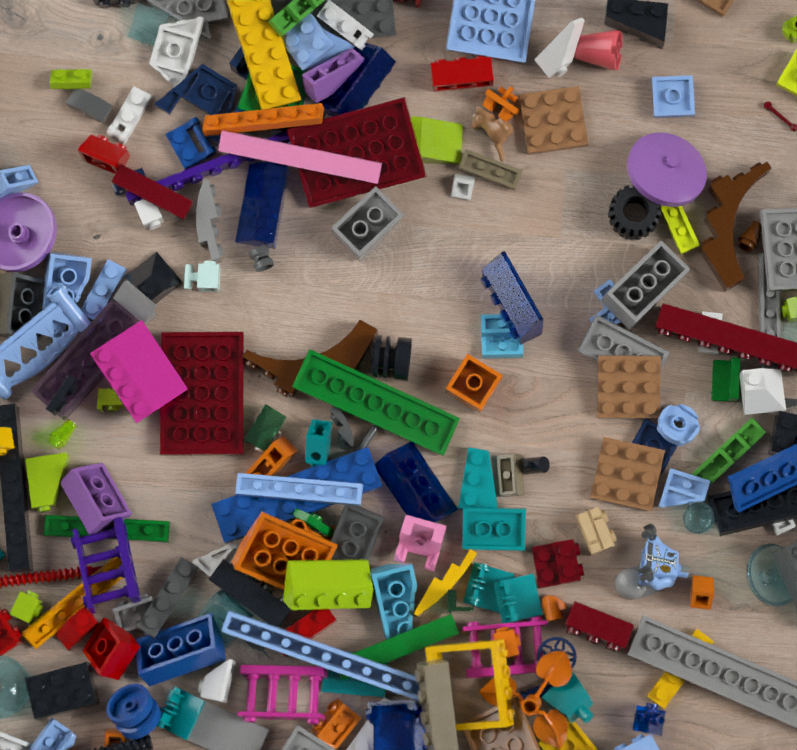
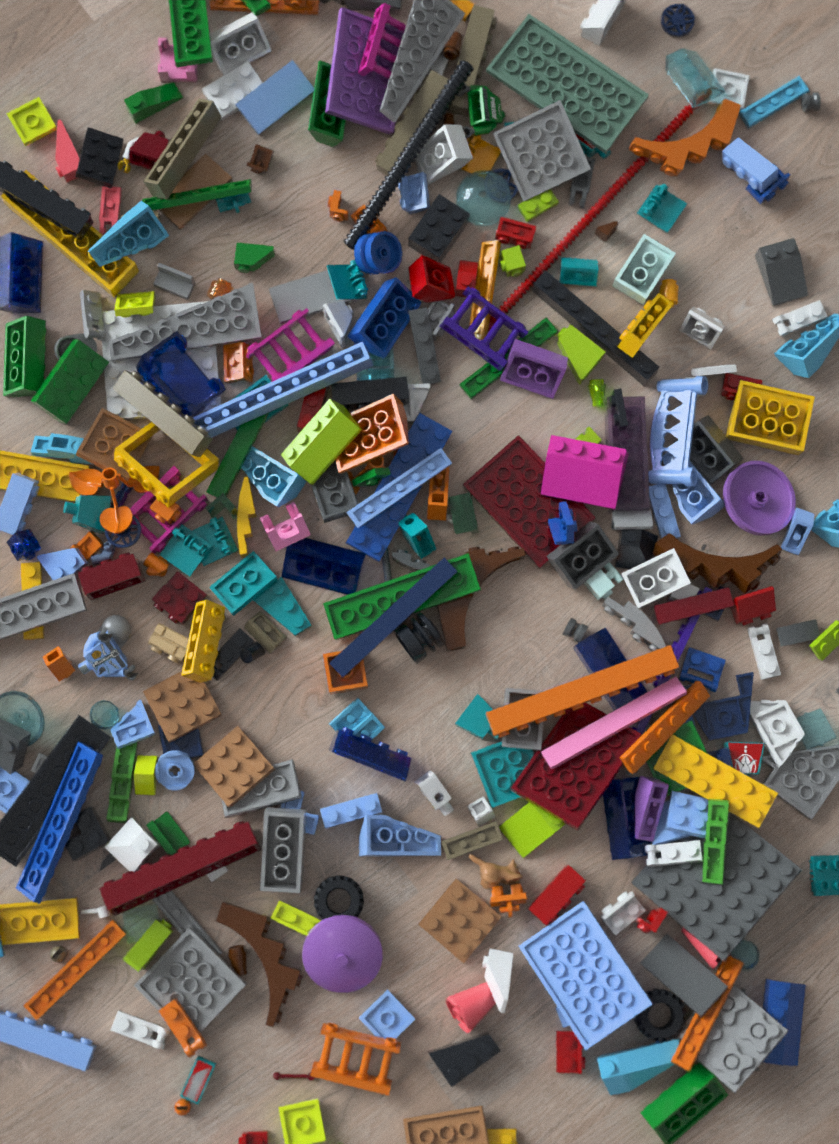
camera: 130 degrees right, 0 degrees up
none -> light blue wing [37,548,88,580]
none -> orange slope [69,531,104,561]
none -> sand blue arm [91,541,115,565]
none -> neon yellow slope [134,755,158,795]
none -> yellow brick [181,599,225,683]
none -> black plate [213,628,254,681]
none -> orange fence [310,1023,401,1096]
none -> light blue brick [320,793,382,829]
none -> dark blue tile [329,558,457,678]
none -> light blue wedge [359,815,441,857]
none -> white torso [415,771,454,816]
none -> teal torso [455,694,499,740]
none -> teal plate [471,741,534,808]
none -> orange brick [485,645,679,738]
none -> dark grey brick [546,521,619,590]
none -> blue bracket [548,501,577,545]
none -> white bracket [600,891,646,936]
none -> white slope [621,548,691,608]
none -> reddish brown arch [653,533,782,594]
none -> torso [723,742,764,777]

